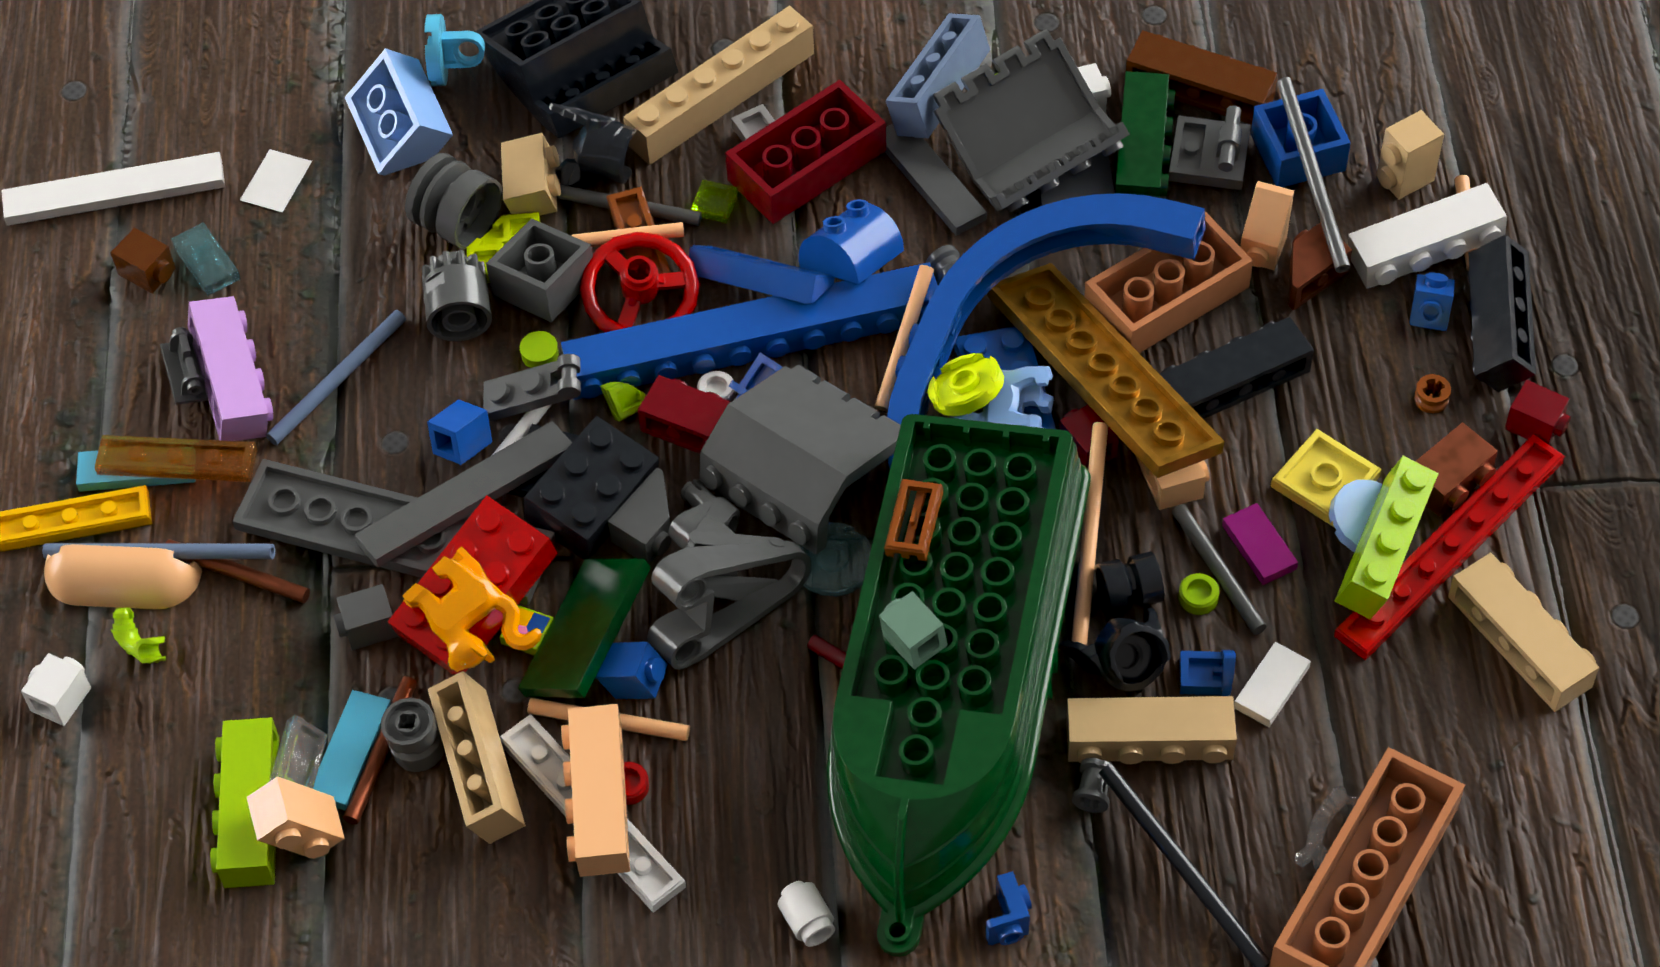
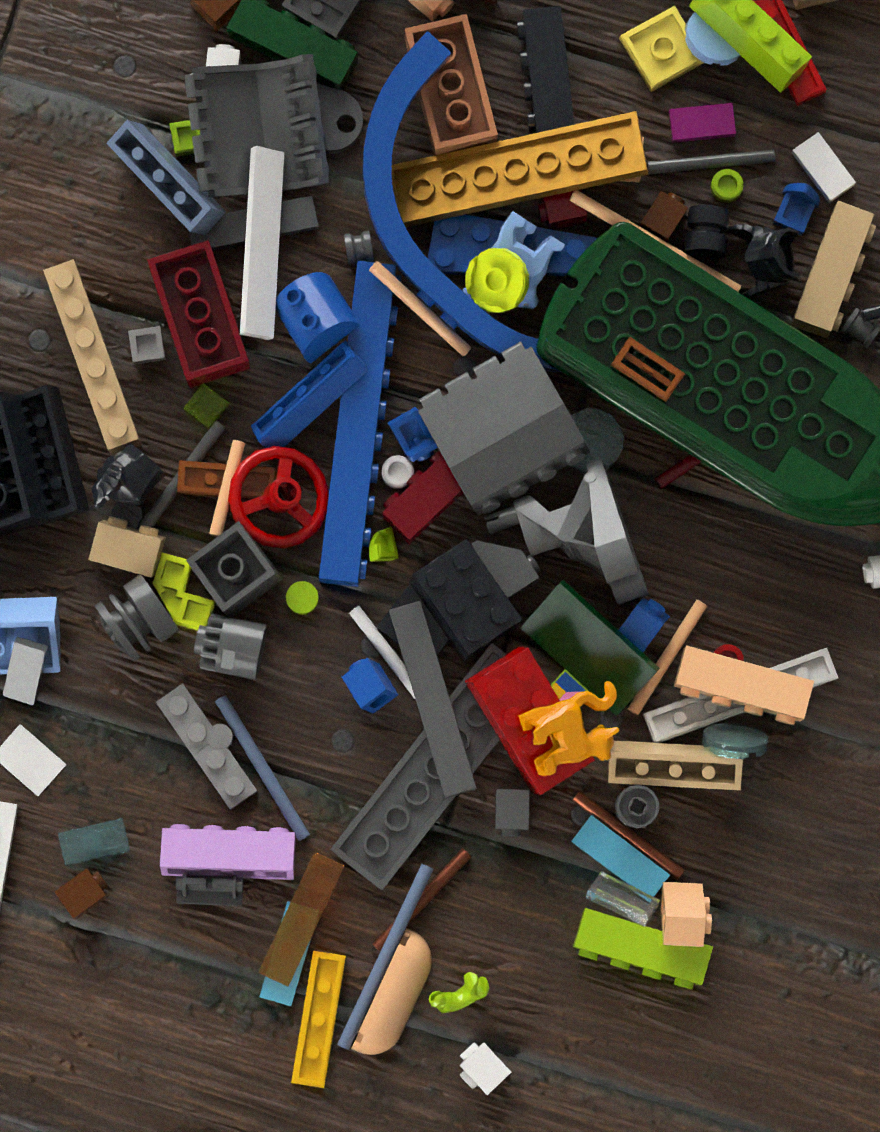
camera: 75 degrees left, 25 degrees up
dark grey plate [483,354,581,421] -> none
sand green brick [879,591,947,669] -> none
none -> tile [2,636,49,705]
none -> light grey hinge [156,683,258,810]
none -> white tile [240,146,284,340]
none -> reddish brown brick [640,191,688,243]
none -> clear light blue tile [702,723,768,759]

